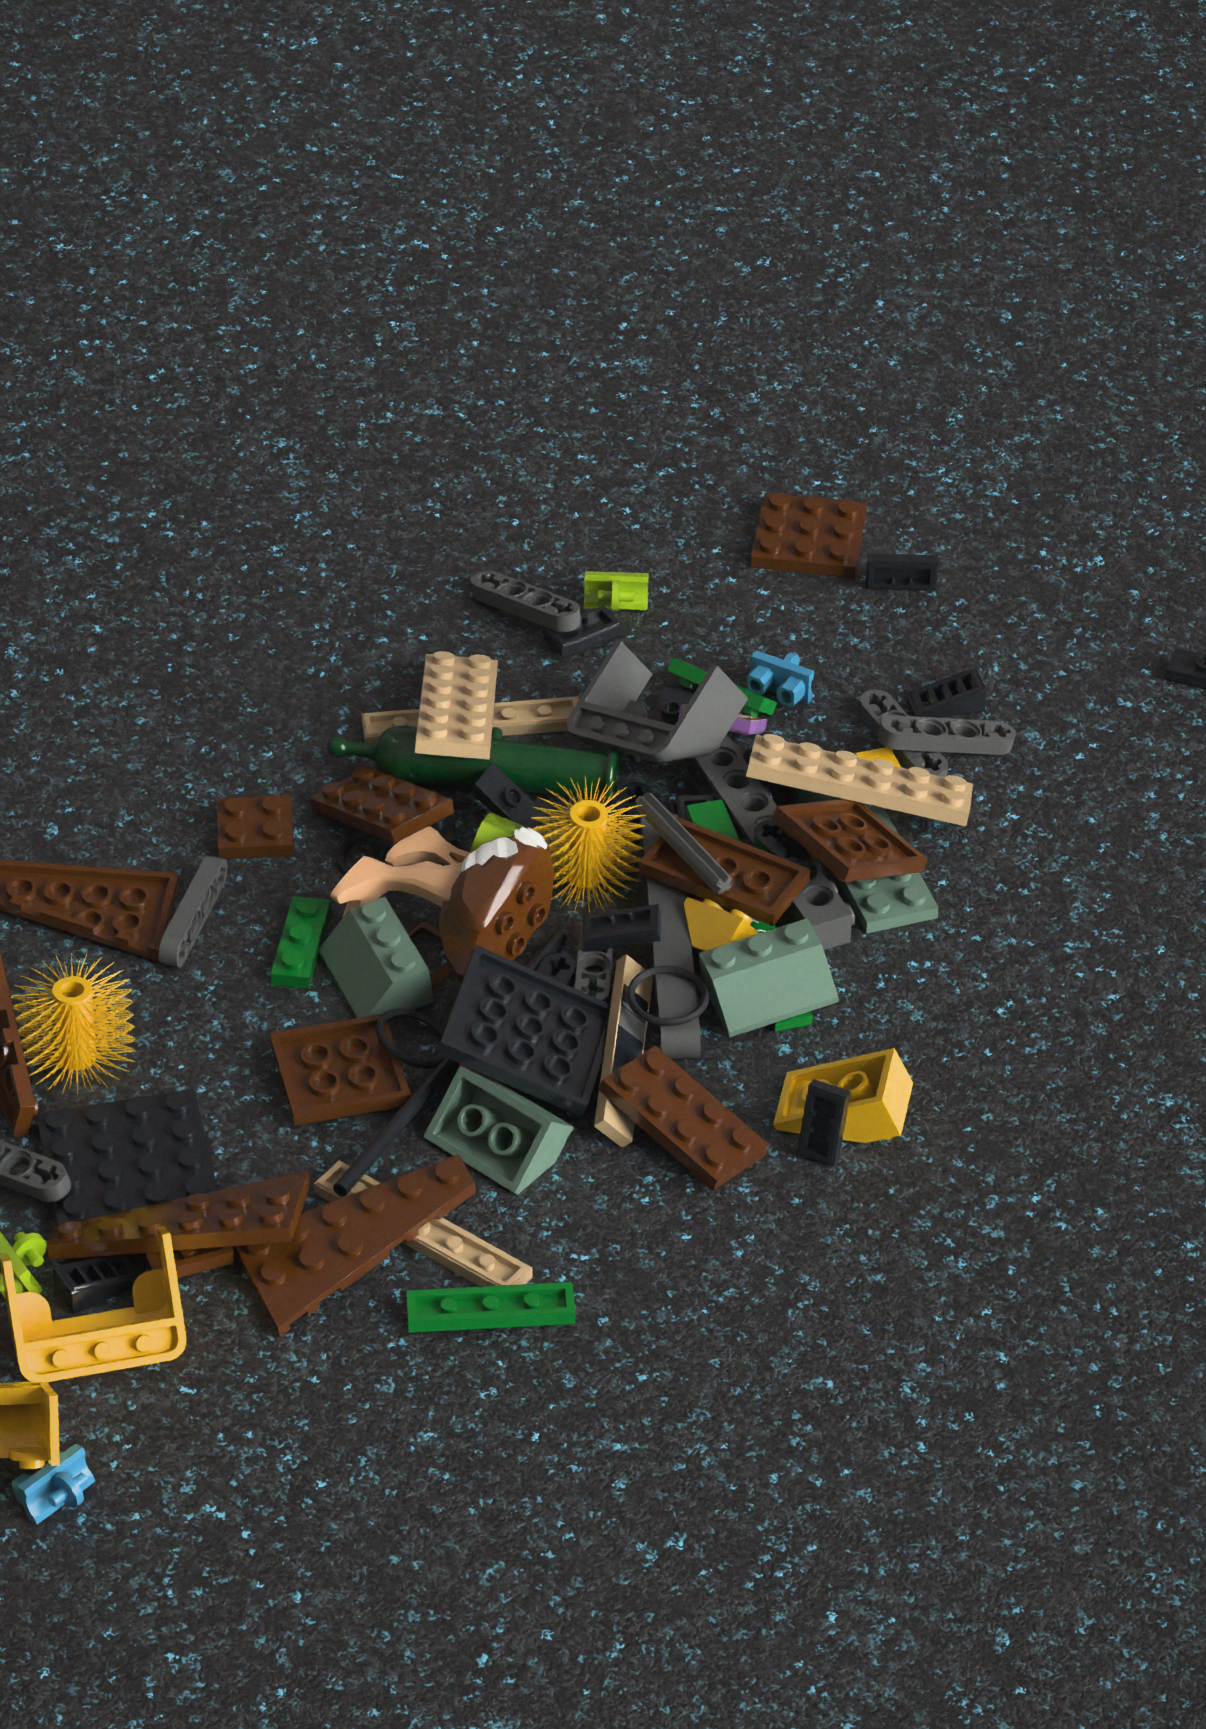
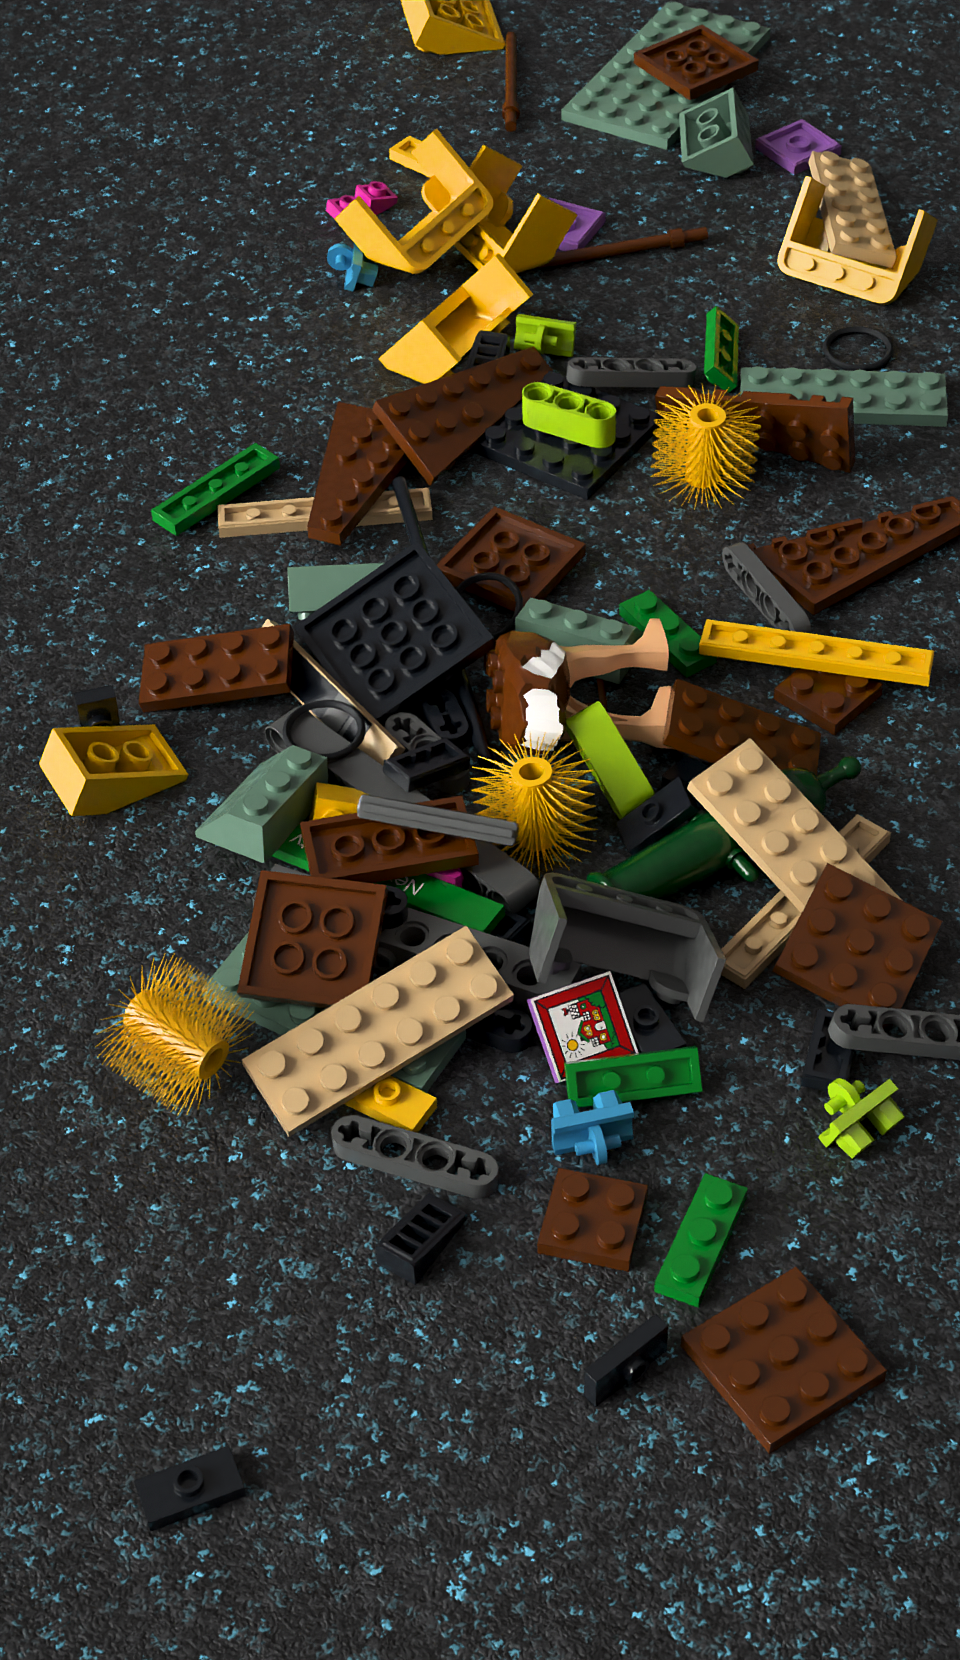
camera: 140 degrees right, 5 degrees up
dark grey beam [877,715,1016,755] -> none
none -> yellow piece [95,953,255,1116]
none -> lime beam [522,382,616,448]
none -> reddish brown plate [537,1168,648,1272]
none -> green plate [654,1173,748,1308]
none -> yellow tile [699,619,935,687]
none -> reddish brown plate [772,863,943,1032]

